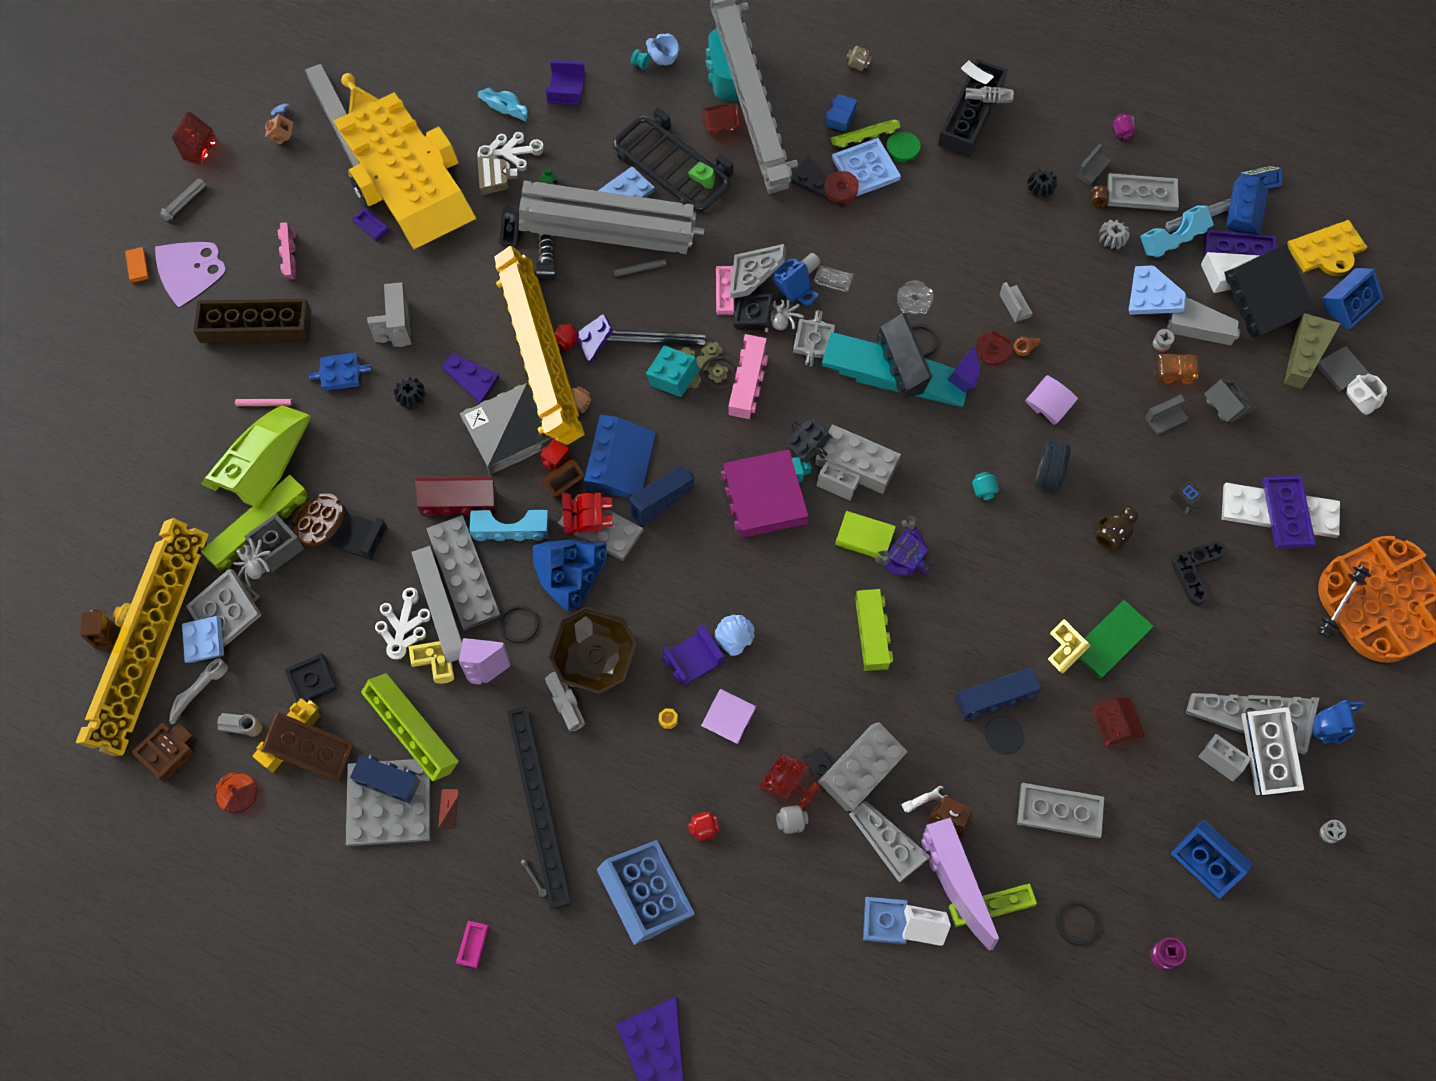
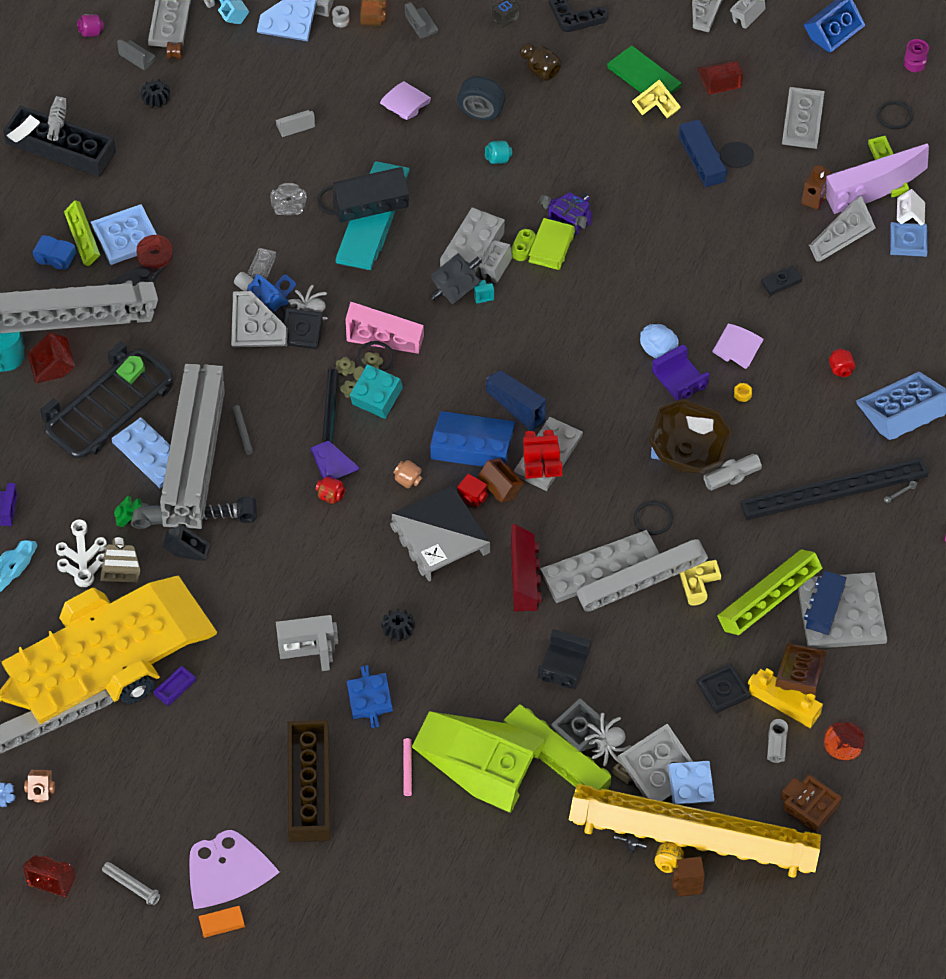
camera: 90 degrees left, 10 degrees down
light grey piece [169,658,228,724] -> none
bright pink wing [278,222,296,280] -> none
reddish brown tile [292,493,344,546] -> none
white plant [375,588,431,660] -> none
clear red sticker [438,789,458,828] -> none
dark purple wing [442,352,499,404] -> none
lavender slope [459,638,511,684] -> none
medium azure arch [470,510,549,541] -> none
yellow brick [494,246,585,445] -> none
blue brick [533,540,607,611] -> none
bright pink tile [716,266,734,315] -> none
magenta brick [721,450,808,538] -> none
clear red plate [759,755,820,811] -> none
light grey head [776,805,808,834] -> none
light grey plate [793,310,835,367] -> none
light grey brick [818,722,907,811] -> none
lime brick [855,589,893,671] -> none
green tile [886,131,921,163] -> none
white arm [902,786,948,813] -> none
dark purple slope [947,347,981,393] -> none
clear red tile [975,331,1012,365] -> none
dark orange animal [1013,336,1041,356] -> none
light grey gear [1099,219,1130,249] -> none
none -> lime plate [511,229,535,261]

